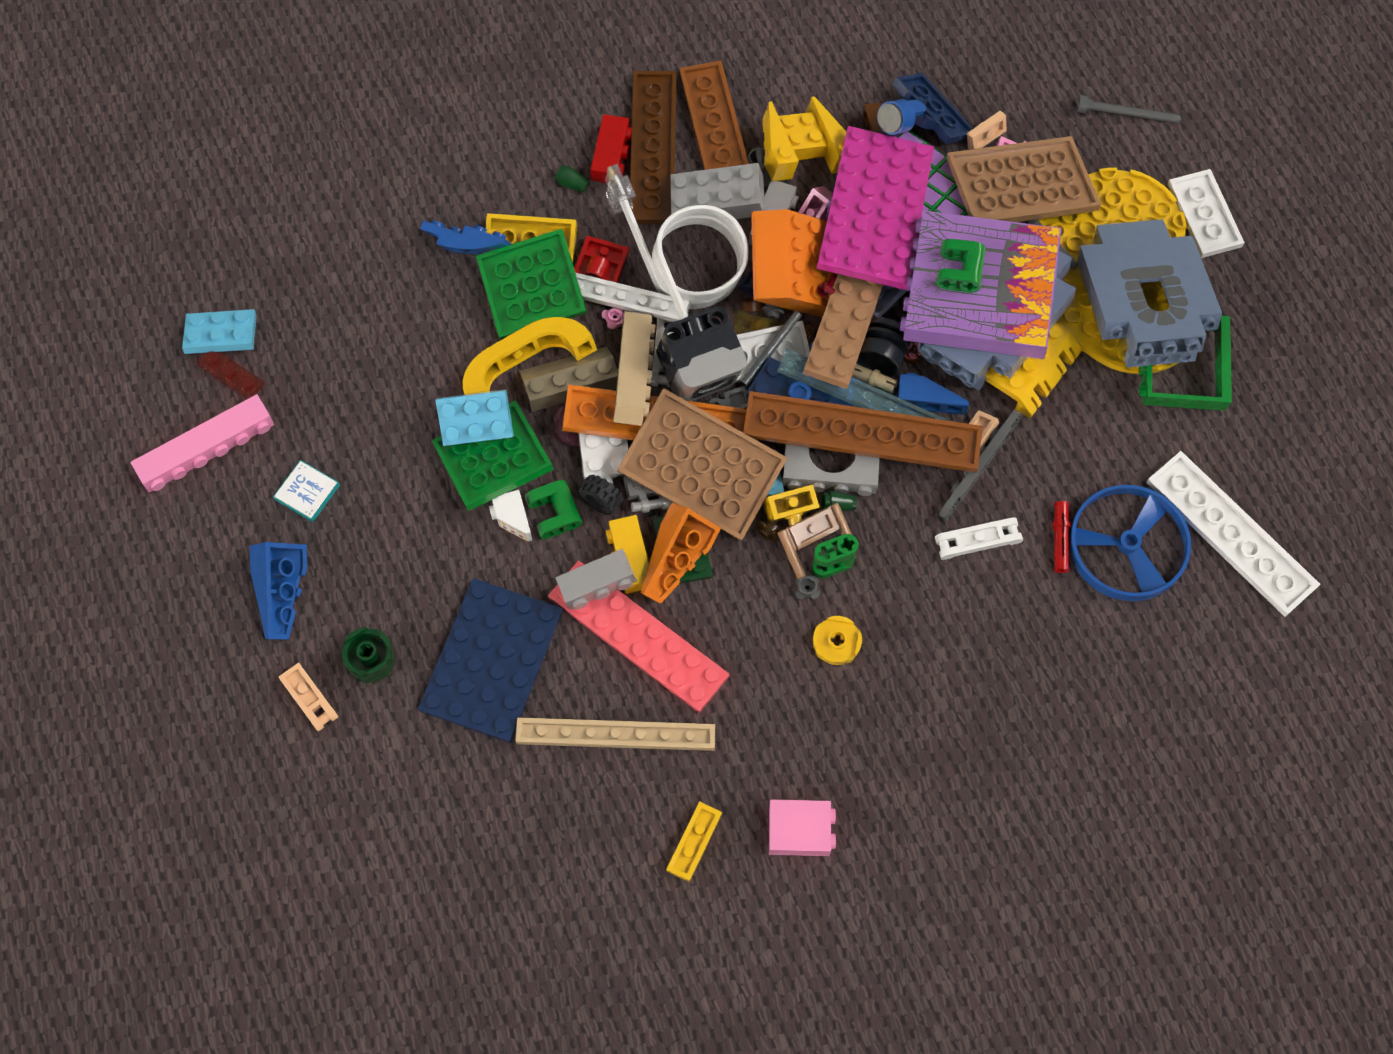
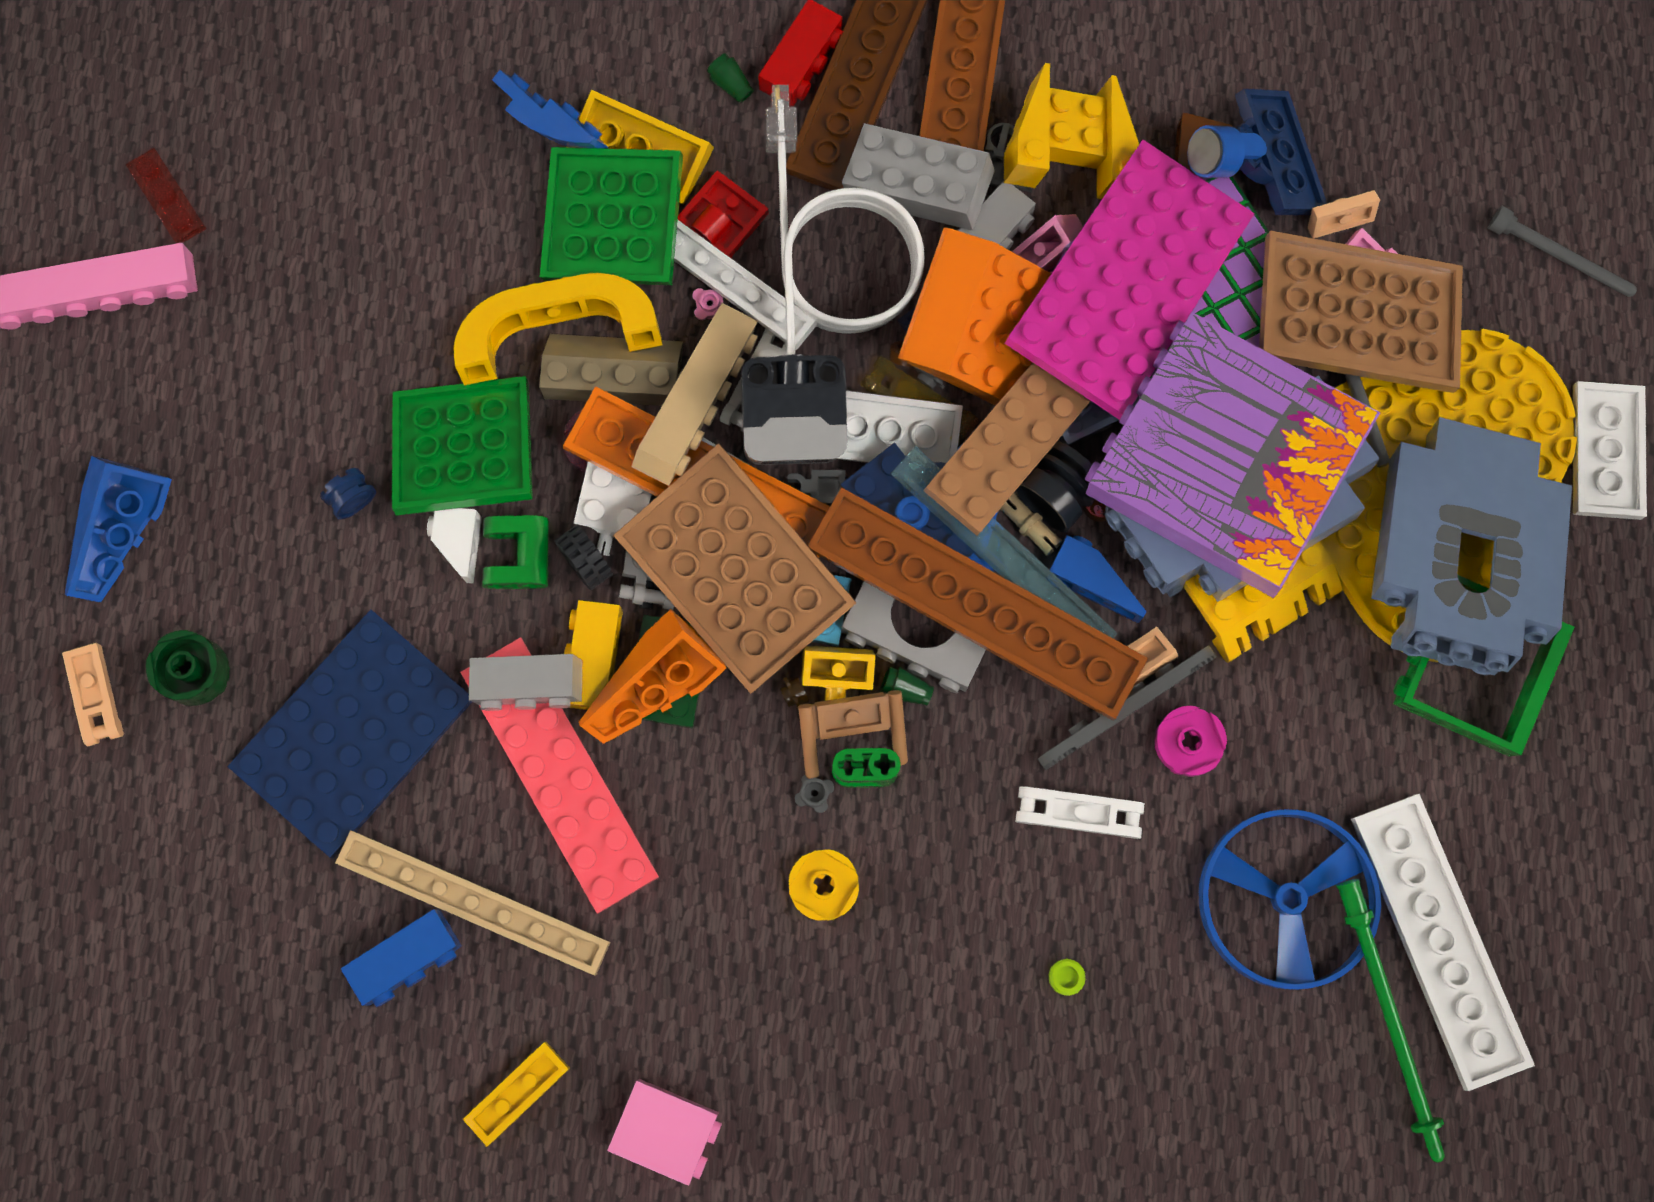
camera: 20 degrees right, 10 degrees up
medium azure plate [182,309,256,354] -> none
white tile [273,460,340,522] -> none
medium azure plate [436,390,514,446] -> none
dark grey bar [740,310,802,387] -> none
dark red hand [816,273,837,298] -> none
green connector [936,239,986,293] -> none
red pin [1052,501,1071,573] -> none
none -> dark blue wheel [320,468,376,520]
none -> blue brick [341,909,462,1008]
none -> lime tile [1049,959,1085,995]
none -> dark pink plate [1155,706,1227,777]
none -> green bar [1336,879,1445,1163]

